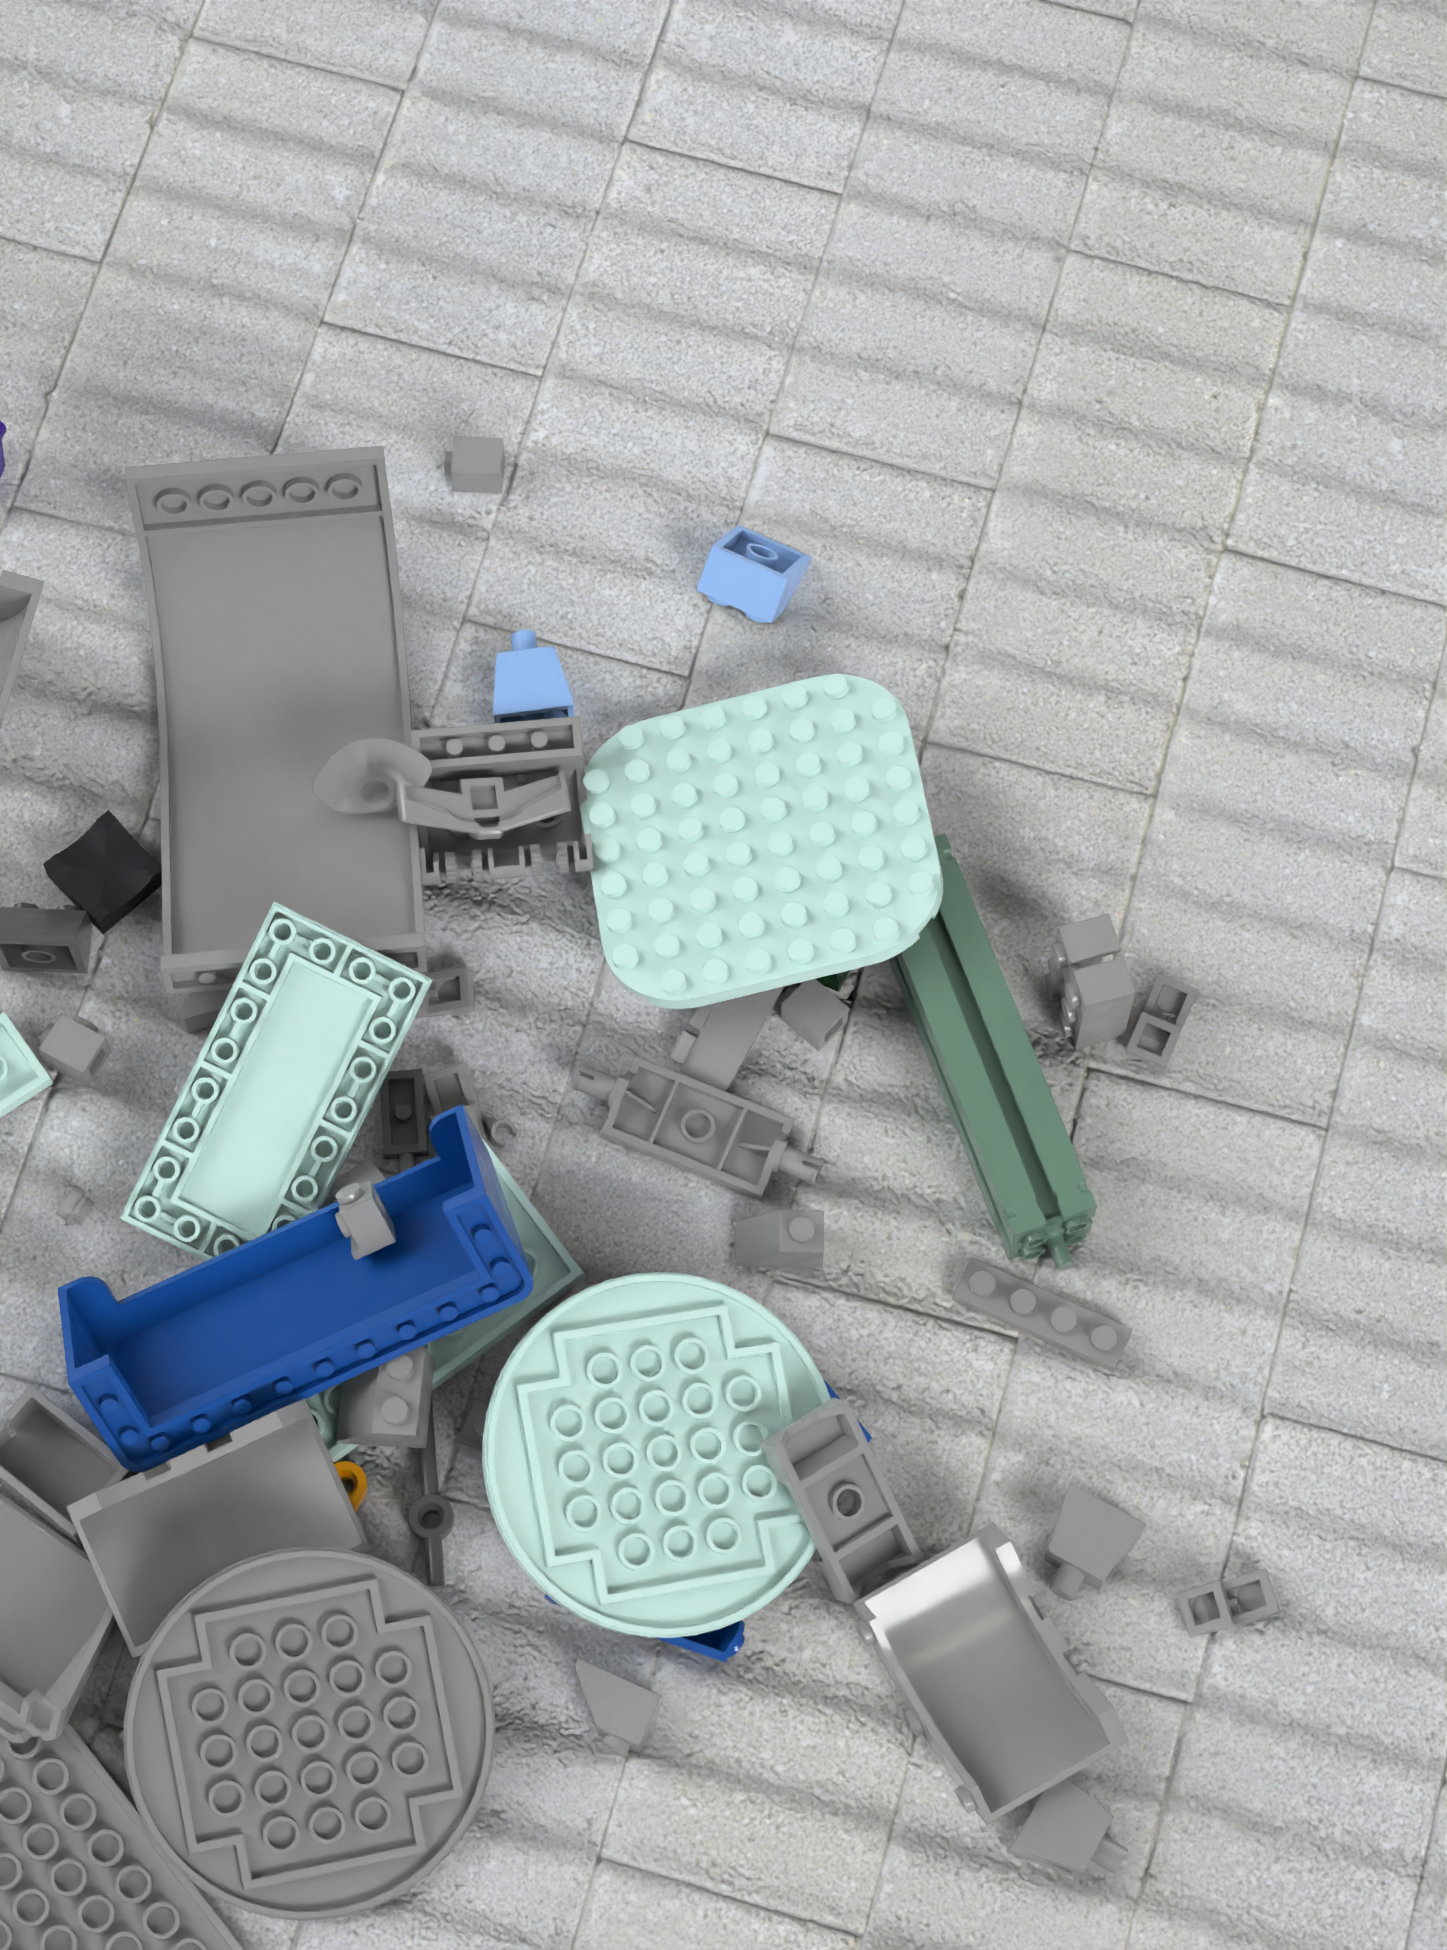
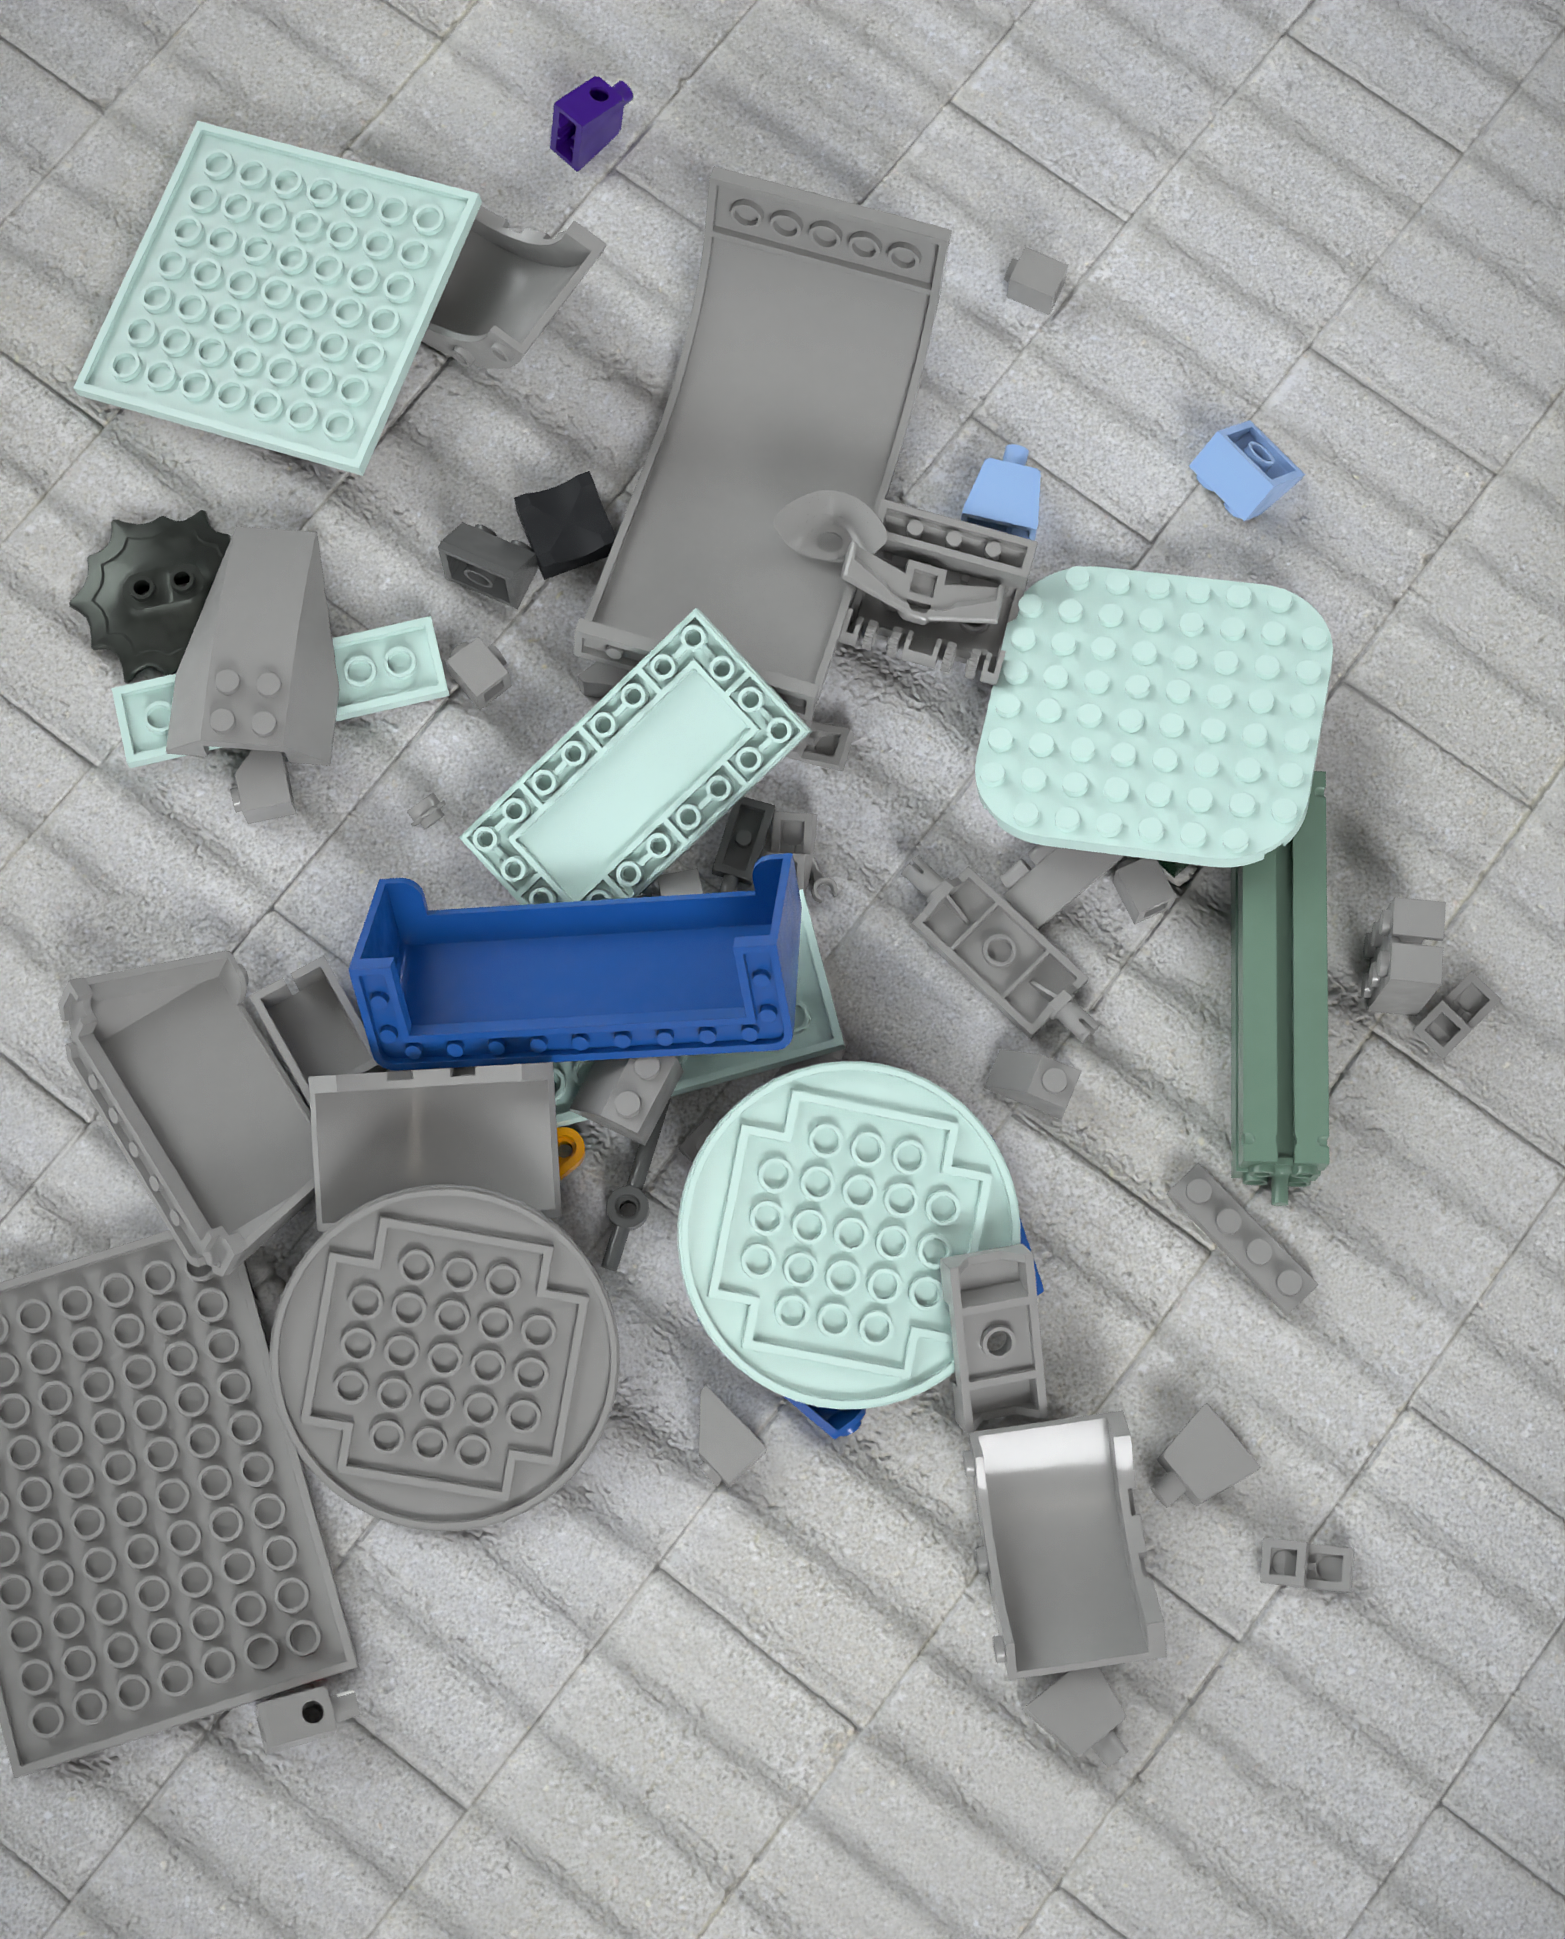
camera: 20 degrees right, 5 degrees up
light grey brick [335,1180,396,1260] -> none

